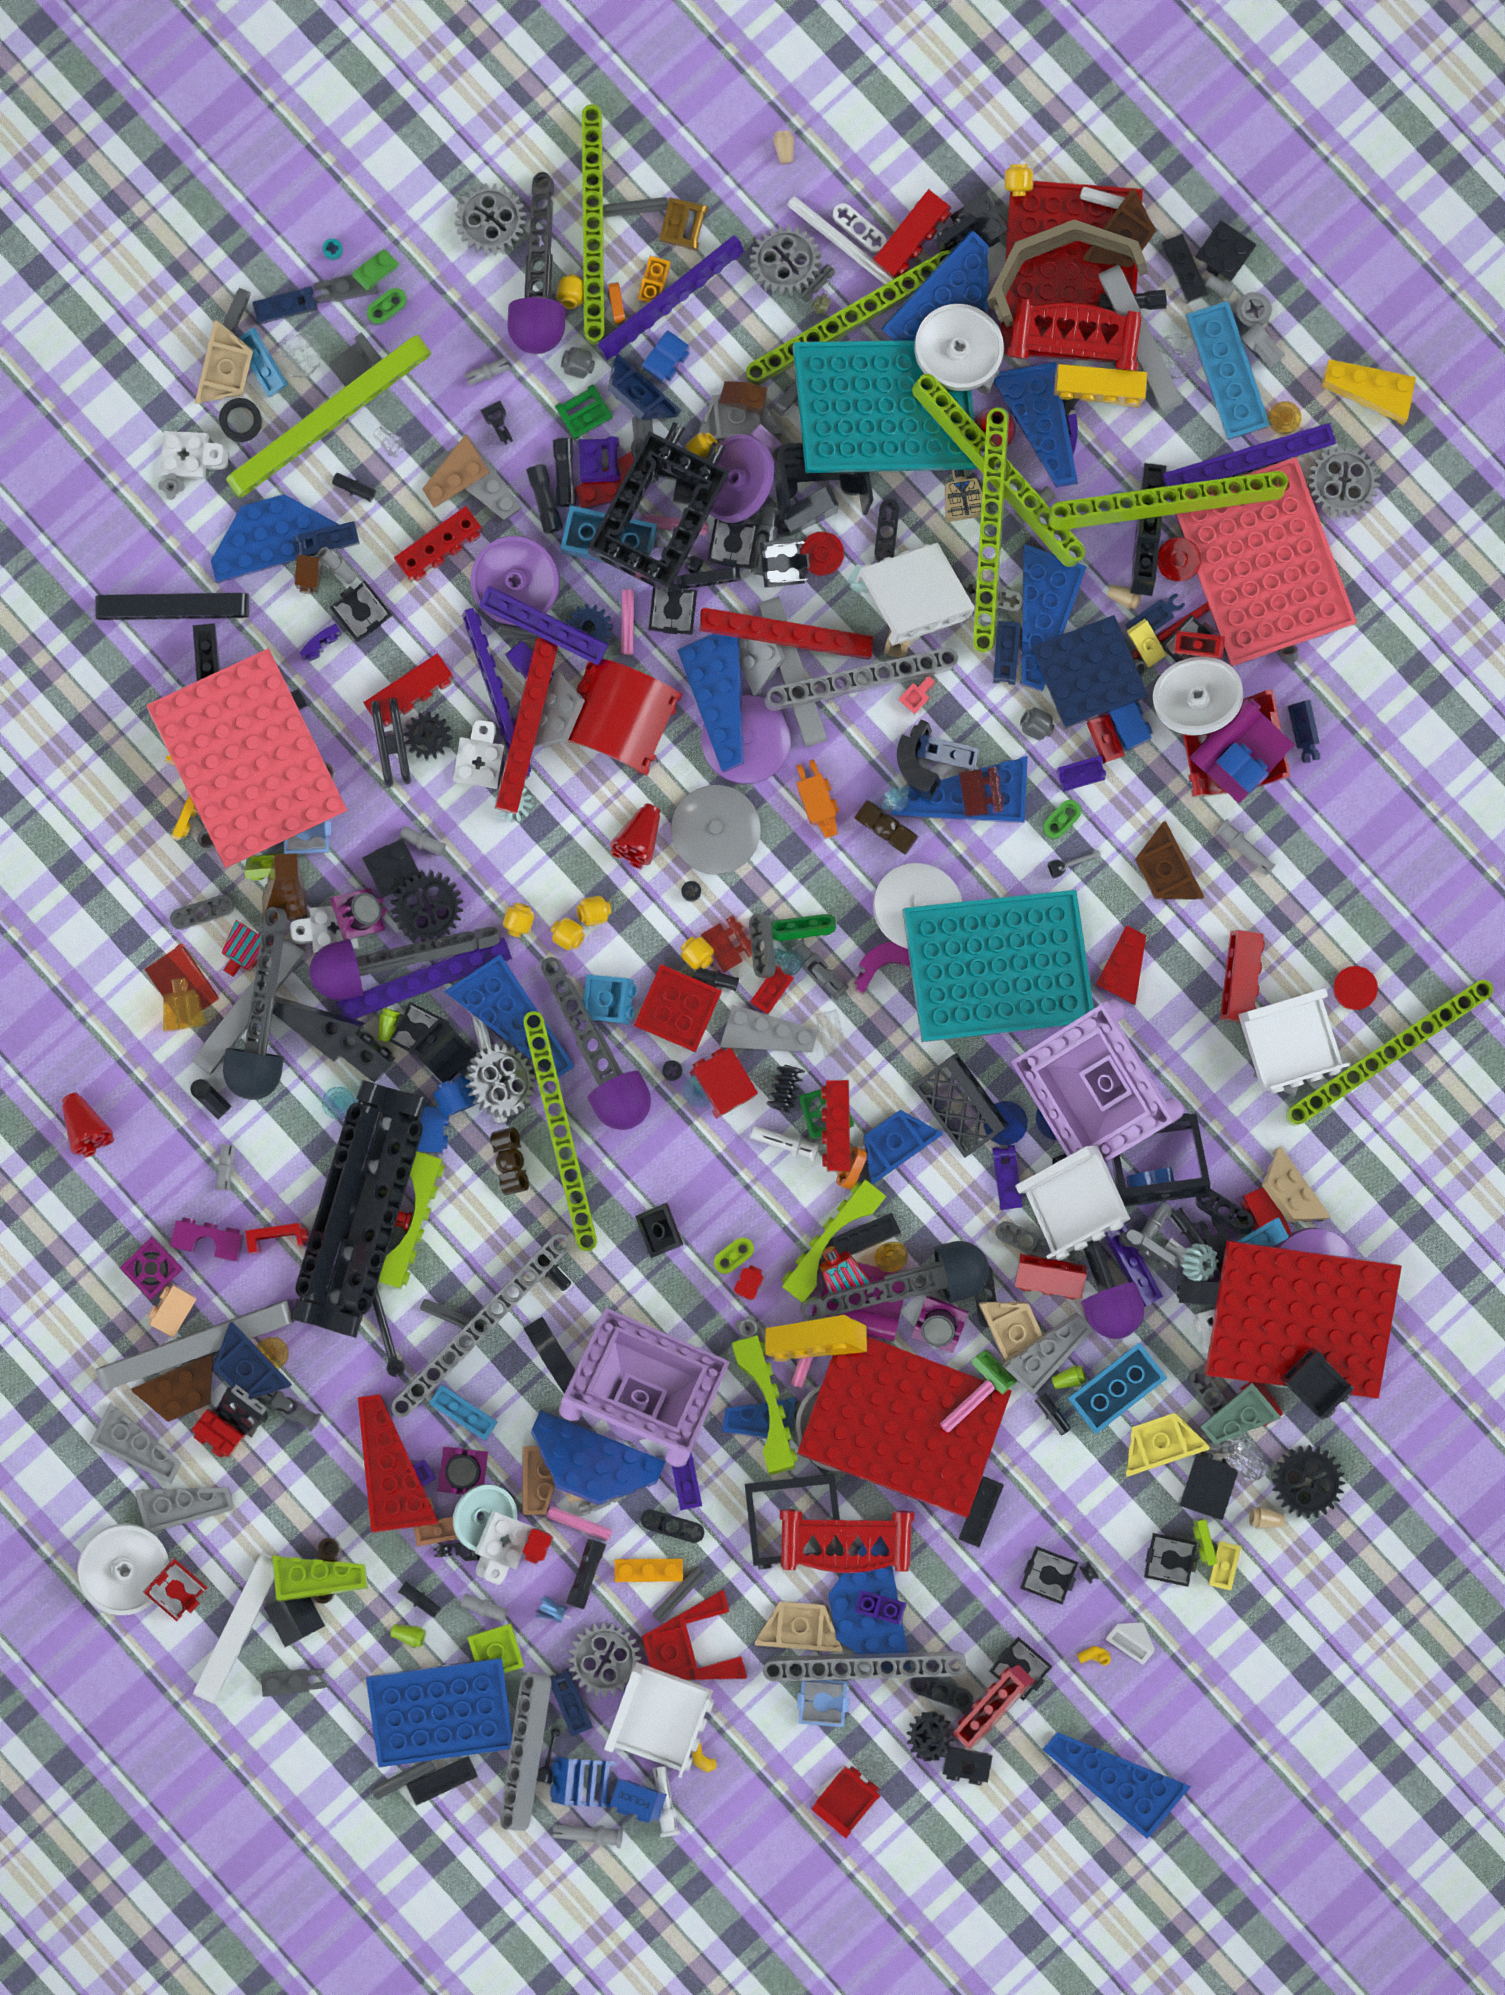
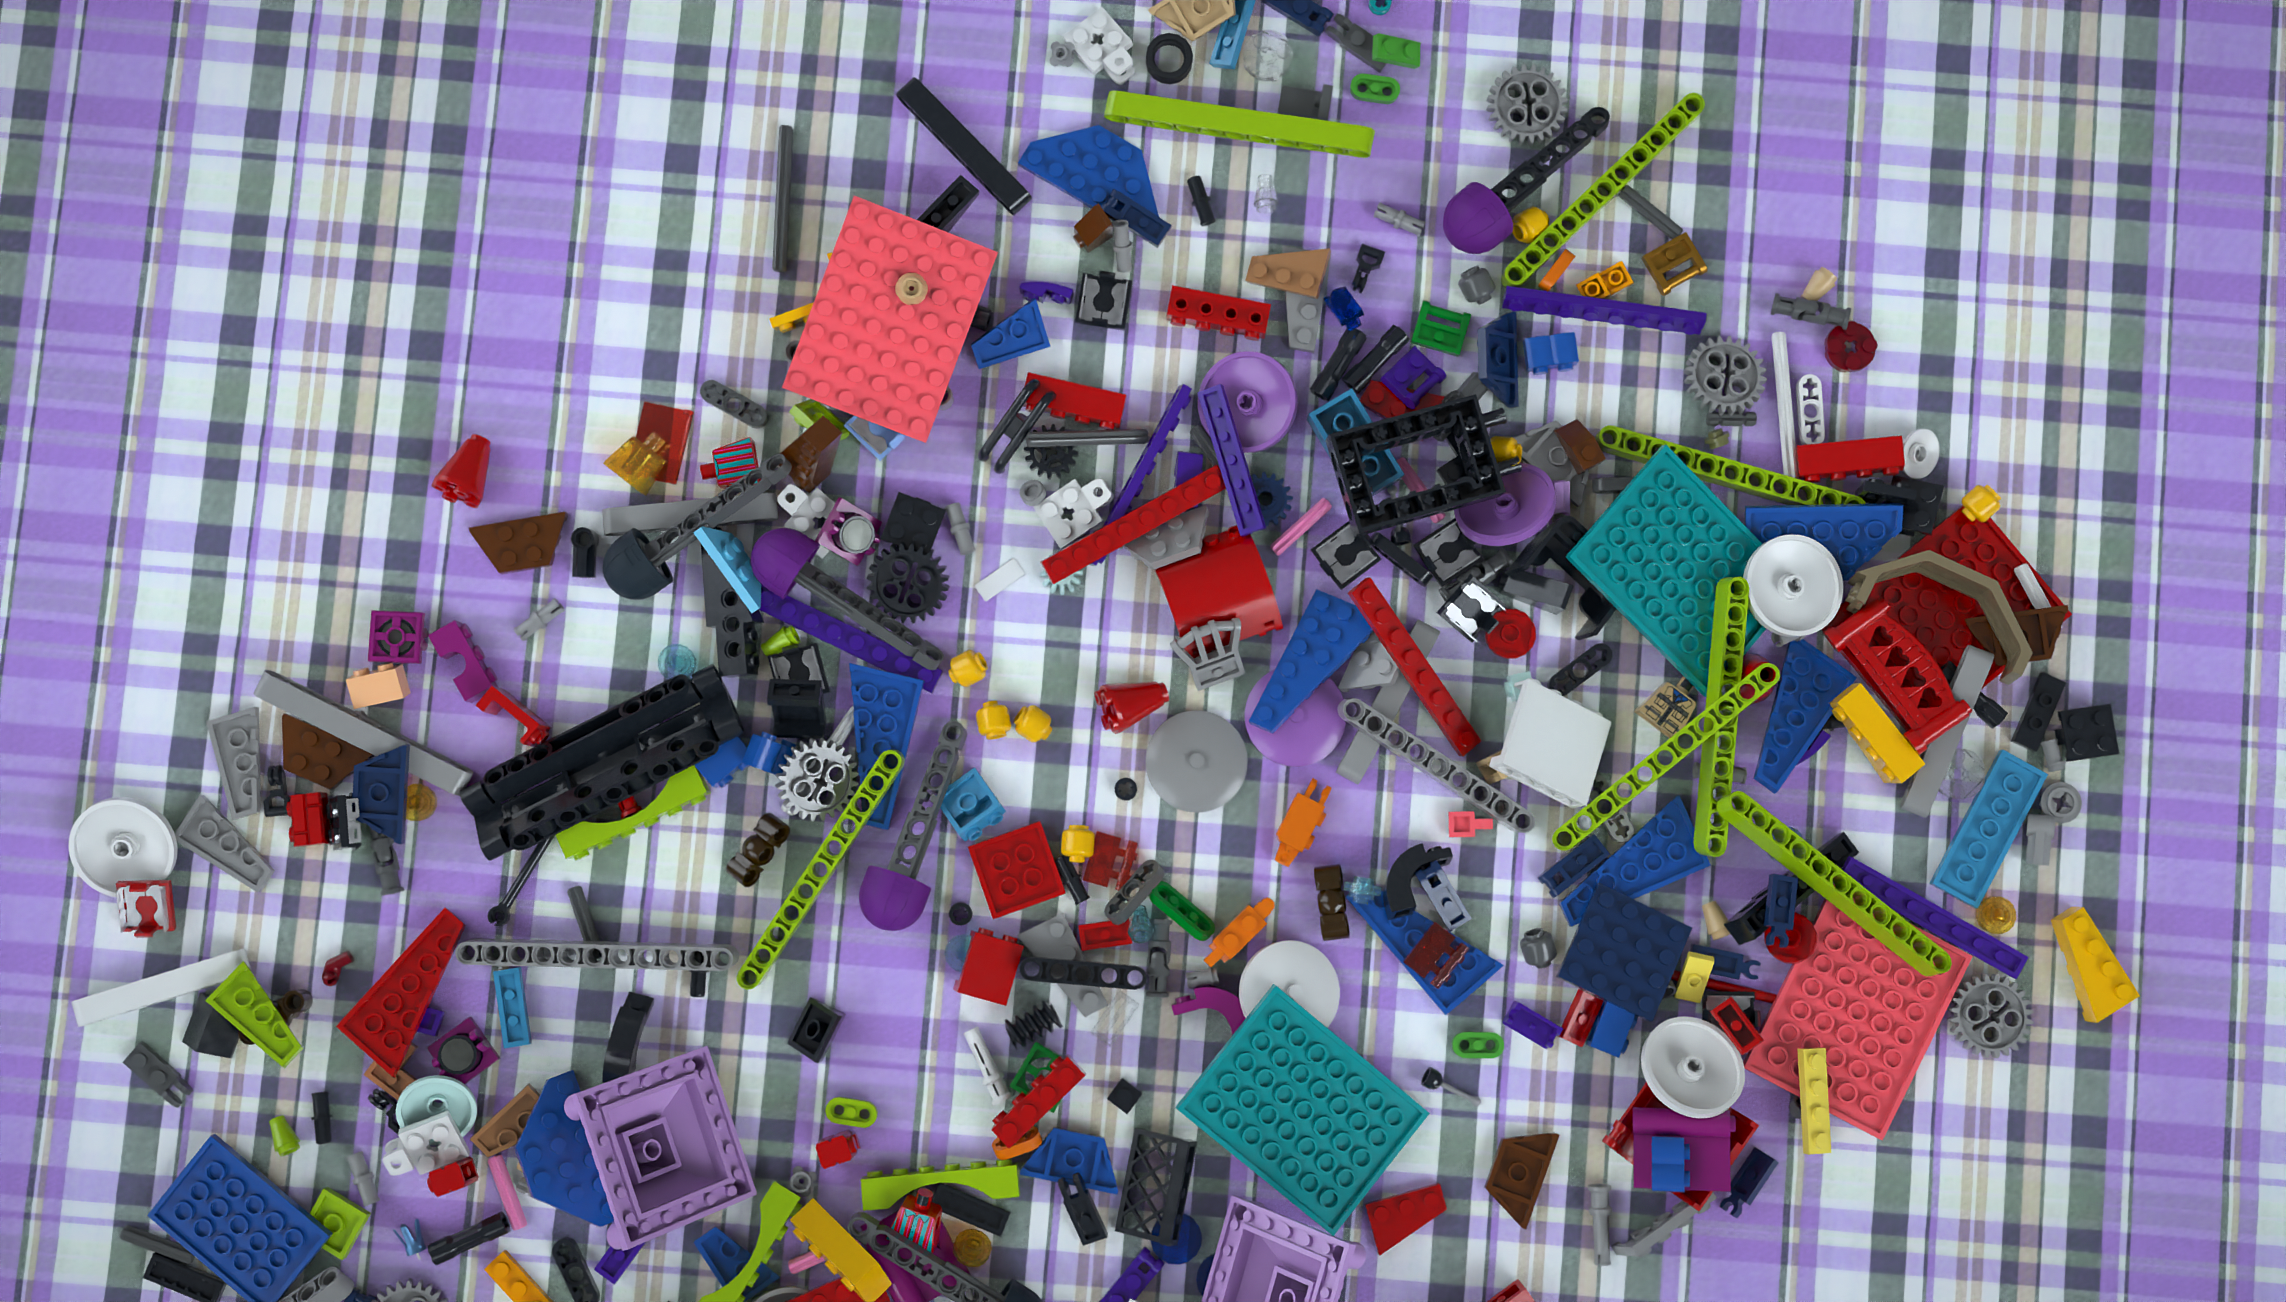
camera: 50 degrees right, 0 degrees up
none -> black piece [263,765,290,817]
none -> dark red arm [322,950,354,987]
none -> reddish brown wing [469,512,568,574]
none -> medium azure wing [693,526,761,613]
none -> dark grey axle [772,125,793,272]
none -> tan plate [895,273,928,305]
none -> blue wing [971,298,1051,369]
none -> white sticker [975,558,1025,601]
none -> light grey tile [1019,480,1046,506]
none -> black beam [1020,957,1147,990]
none -> dark grey axle [1026,429,1149,447]
none -> black hinge [1058,1172,1108,1246]
none -> black plate [1107,1077,1143,1114]
none -> light grey plate [1170,618,1245,691]
none -> light grey pin [1186,967,1219,989]
none -> orange hinge [1203,897,1275,968]
none -> clear blue hips [1323,287,1364,331]
none -> light grey wing [1611,1193,1717,1258]
none -> dark blue plate [1764,874,1798,948]
none -> dark grey piece [1770,293,1852,330]
none -> light yellow plate [1797,1047,1831,1155]
none -> dark red plate [1824,321,1878,372]
none -> white dish [1903,429,1940,479]

